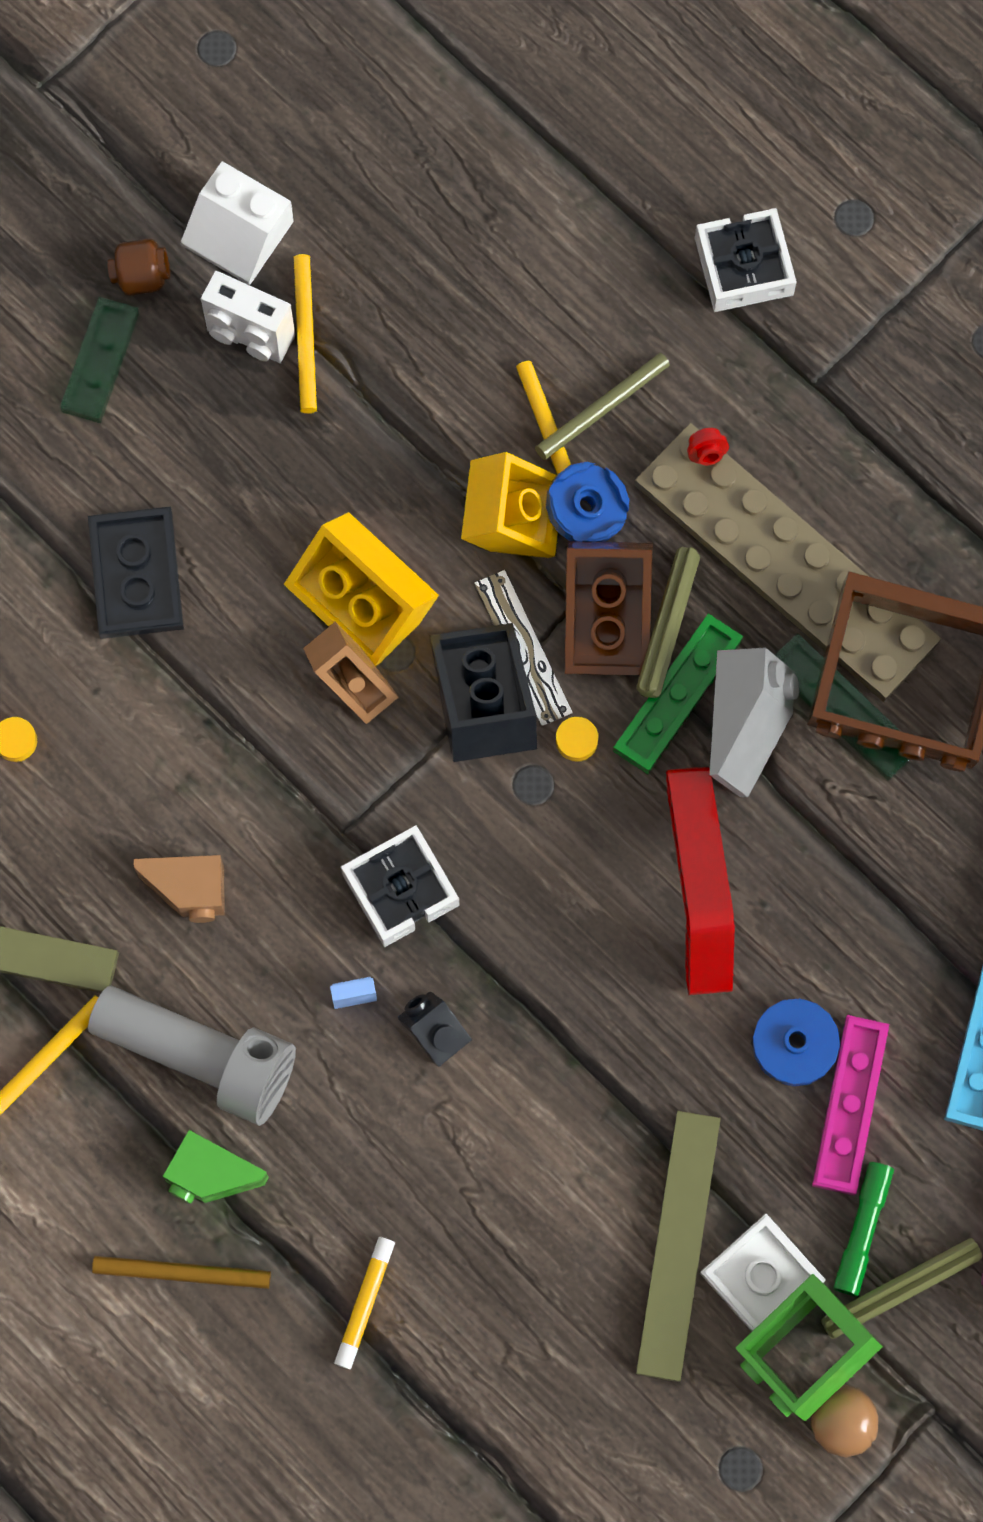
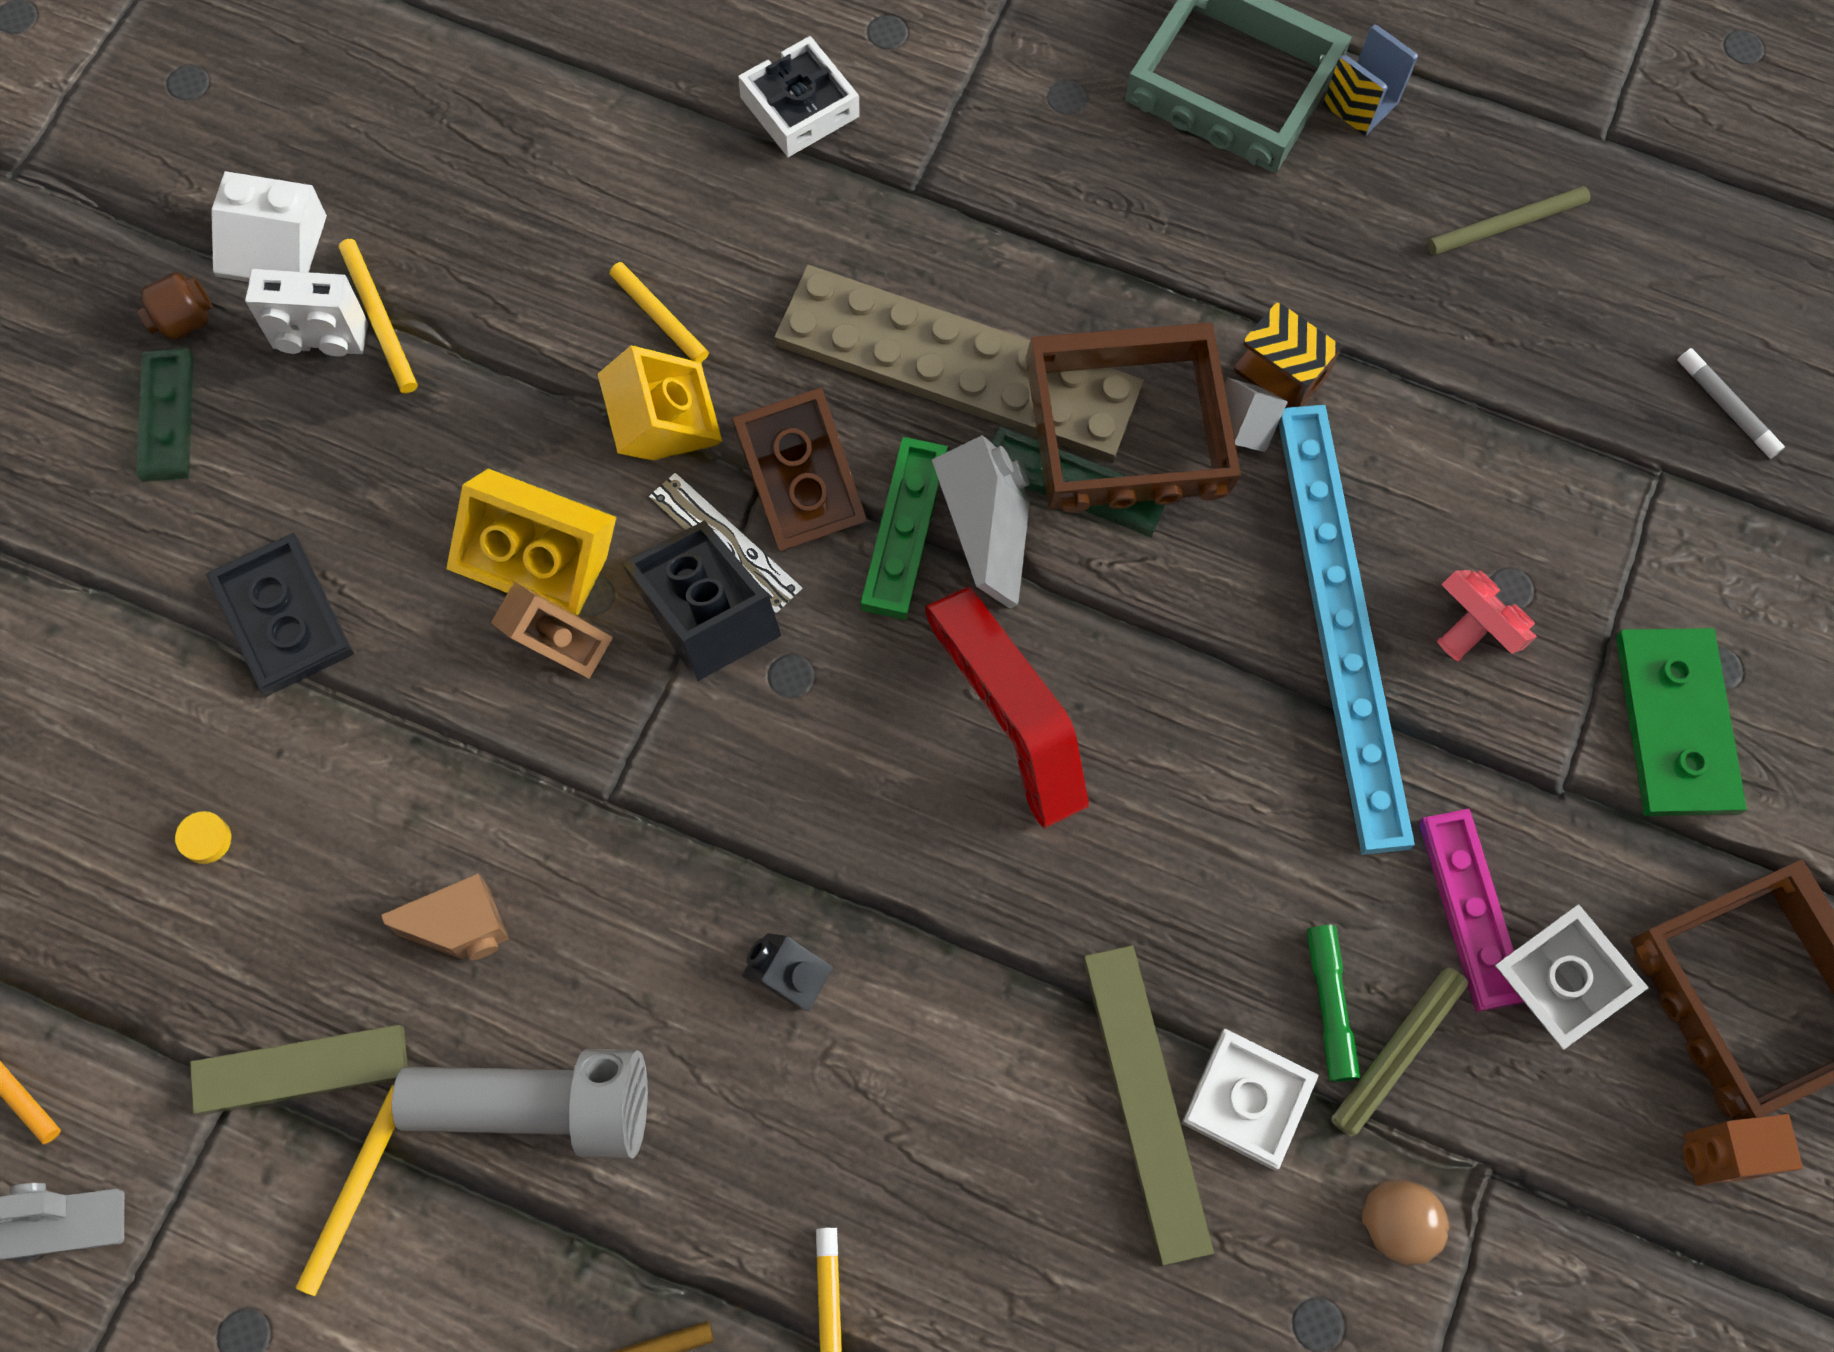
camera: 25 degrees left, 5 degrees down
bright green slope [163,1130,269,1204] -> none
light blue tile [330,977,377,1009] -> none
piece [341,825,459,947] -> none
olive bar [535,353,670,460] -> none
blue plate [546,462,629,542] -> none
yellow tile [556,717,598,762] -> none
olive axle [636,547,700,698] -> none
red plate [687,428,729,466] -> none
bright green window [735,1274,883,1421] -> none
blue plate [752,998,840,1087] -> none
dark pink tile [812,1015,889,1196] -> none

